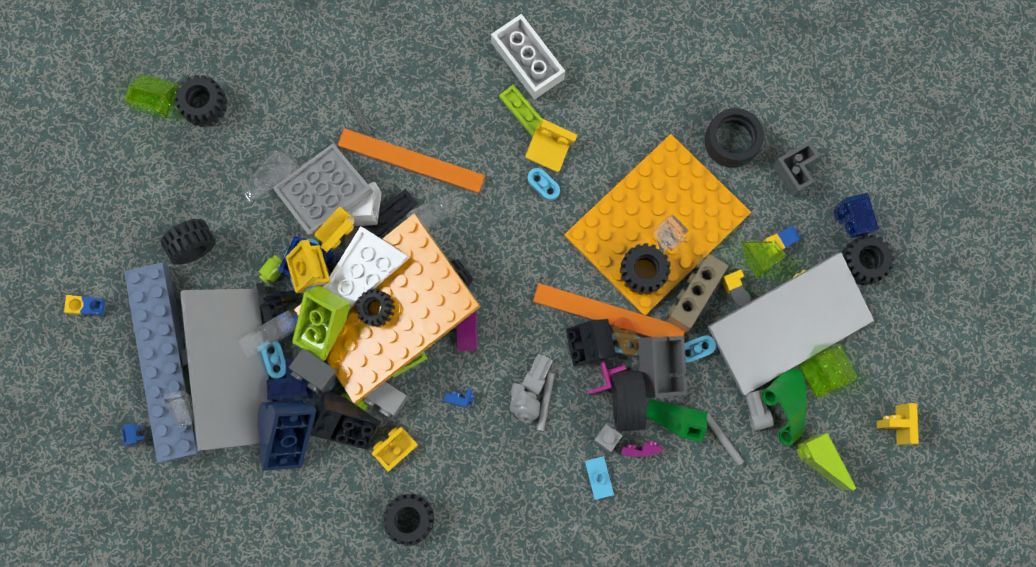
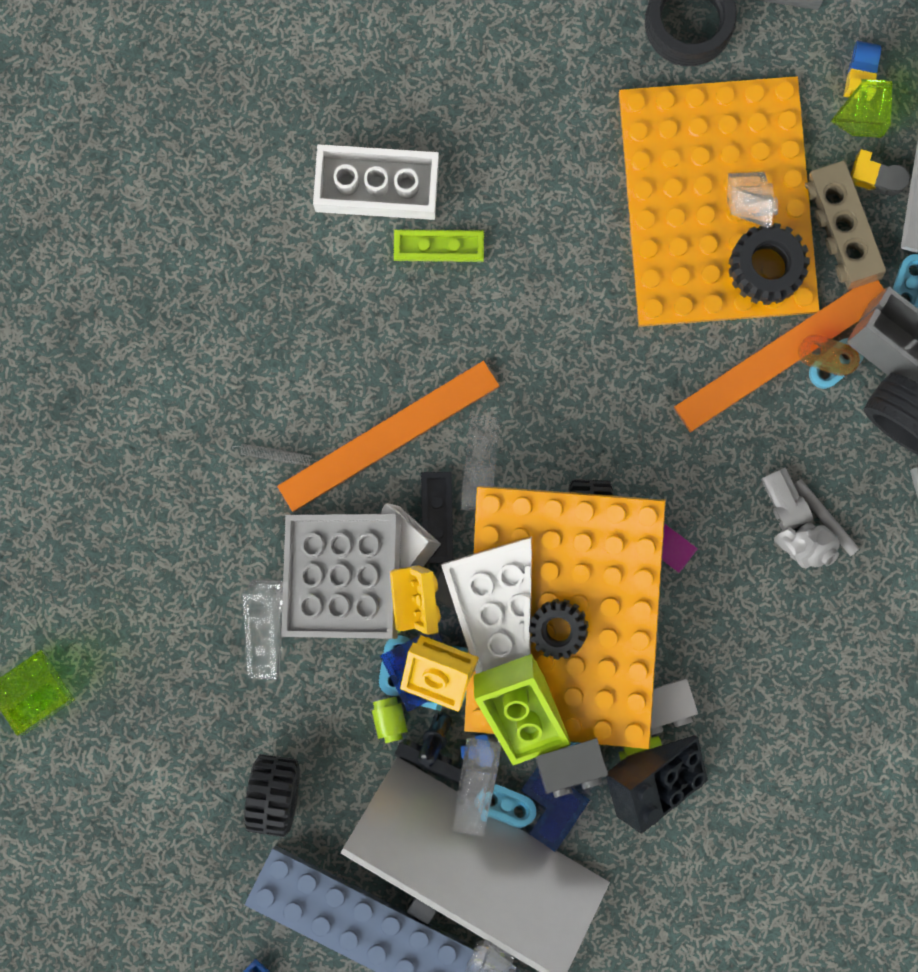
camera: 45 degrees left, 5 degrees up
black tyre [174,75,227,127] -> none
dark blue brick [258,400,316,471] -> none
yellow bracket [371,427,418,472] -> none
black tyre [382,494,435,546] -> none
blue bracket [444,388,475,409] -> none
yellow bracket [525,119,577,172] -> none
medium azure plate [528,168,560,201] -> none
black slope [566,319,616,367] -> none
dark pink bracket [588,362,626,394] -> none

